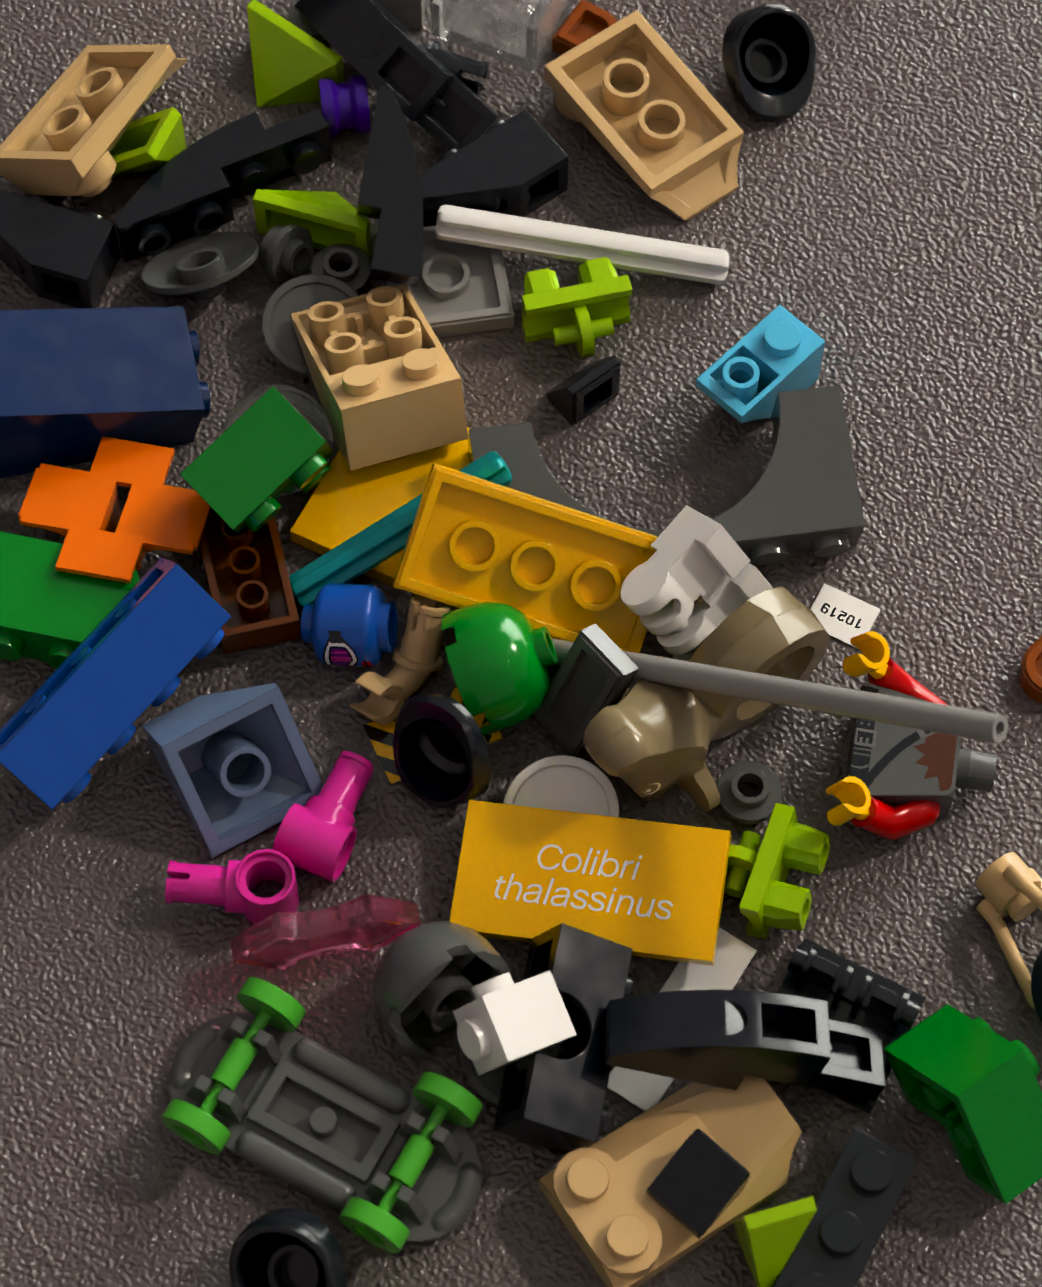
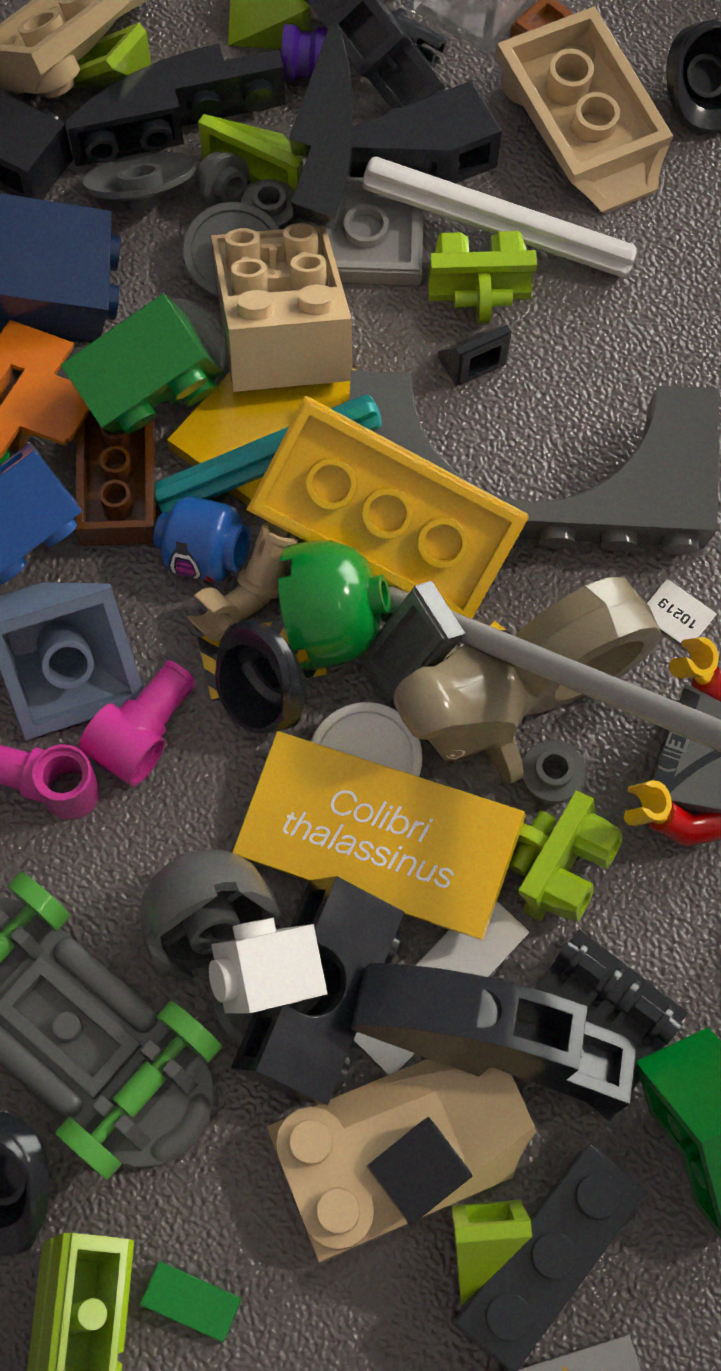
camera: 10 degrees right, 5 degrees up
clear pink tile [230,894,421,970] -> none
white legs [620,505,773,661] -> none
medium azure slope [696,305,825,423] -> none

